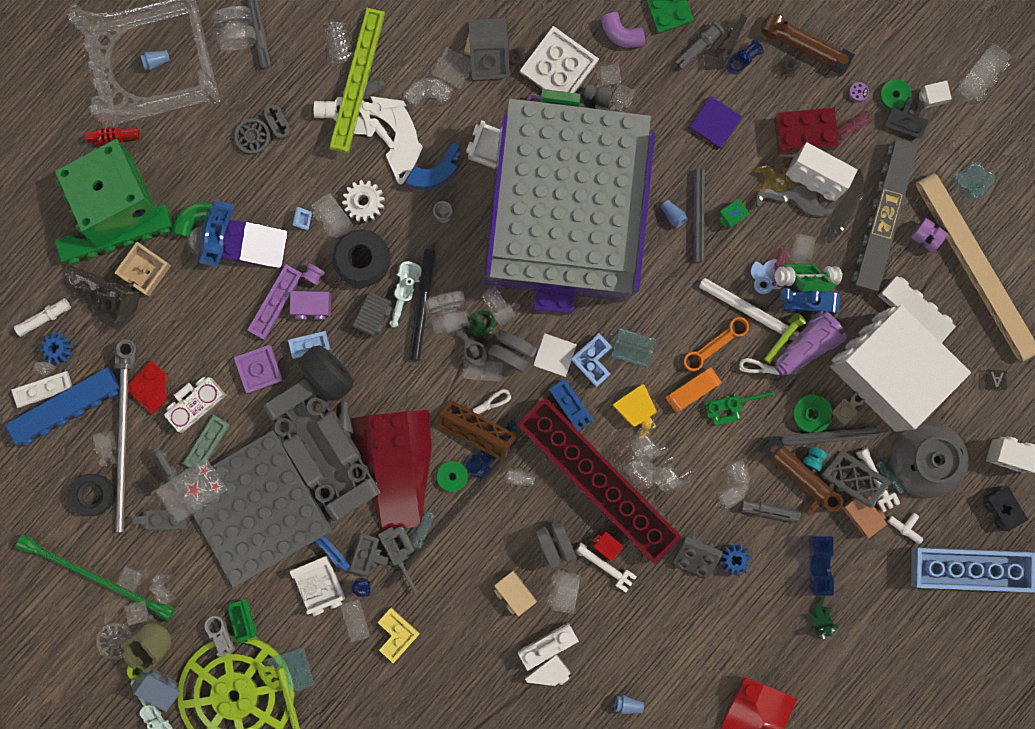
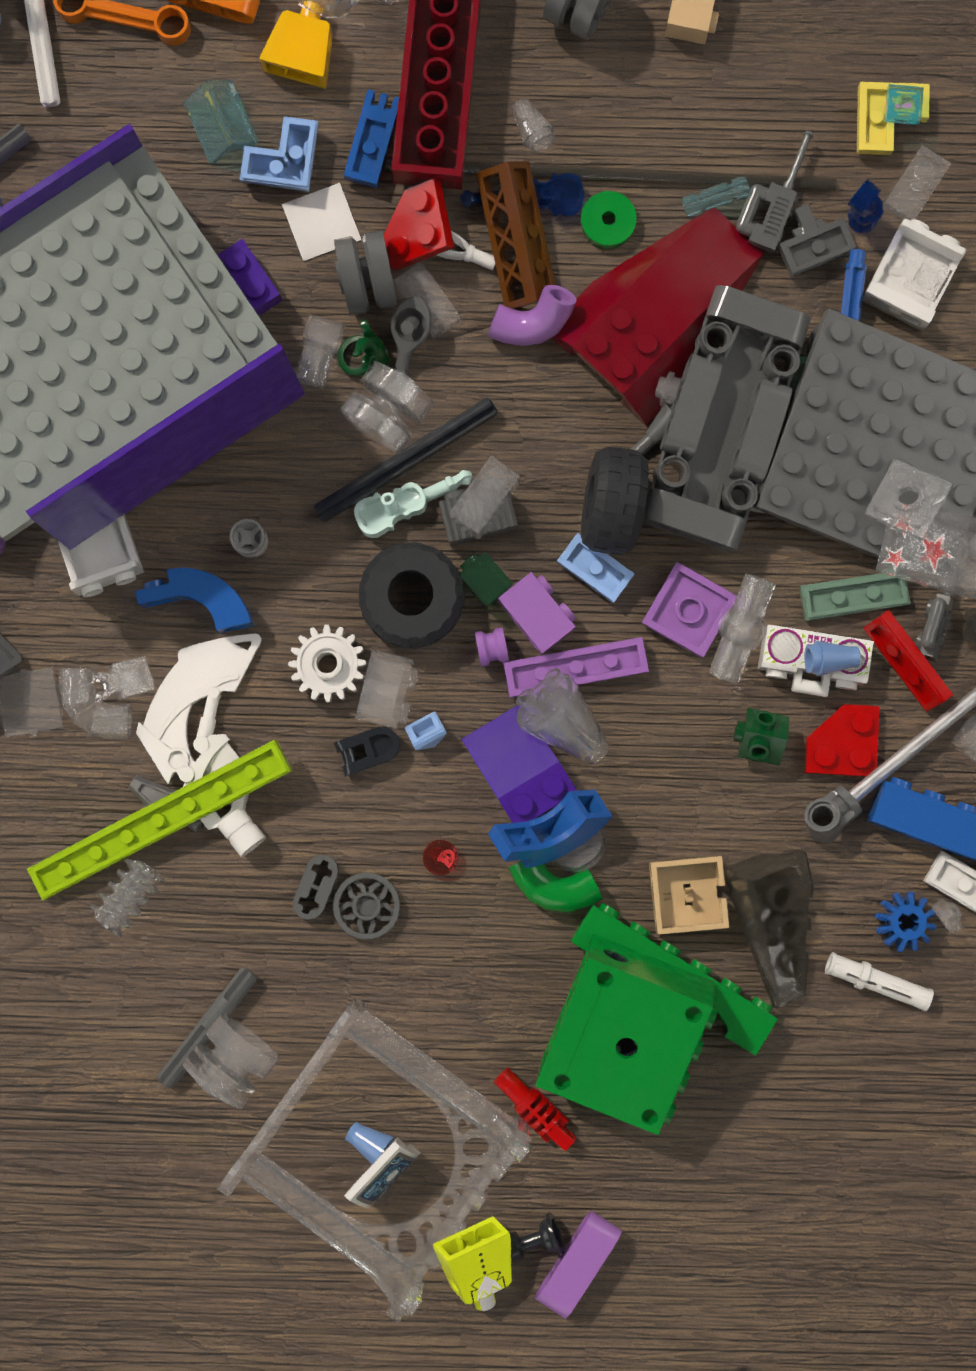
camera: 130 degrees left, 0 degrees up
none -> clear plate [87,656,155,703]
none -> black plate [334,727,400,777]
none -> slope [344,1137,420,1208]
none -> red plate [383,179,454,270]
none -> clear red tile [423,840,458,875]
none -> neon yellow torso [433,1216,512,1311]
none -> clear brick [449,455,520,540]
none -> clear green brick [459,551,513,610]
none -> medium lavender cylinder [487,285,576,346]
none -> black piece [510,1212,564,1263]
none -> clear cone [516,668,609,764]
none -> medium lavender beam [534,1210,622,1319]
none -> clear plate [655,372,682,407]
none -> clear piece [709,573,776,684]
none -> dark green brick [733,708,789,766]
none -> medium blue cone [804,641,860,676]
none -> red tile [863,609,953,712]
none -> clear piece [865,459,953,541]
none -> clear light blue tile [884,84,924,125]

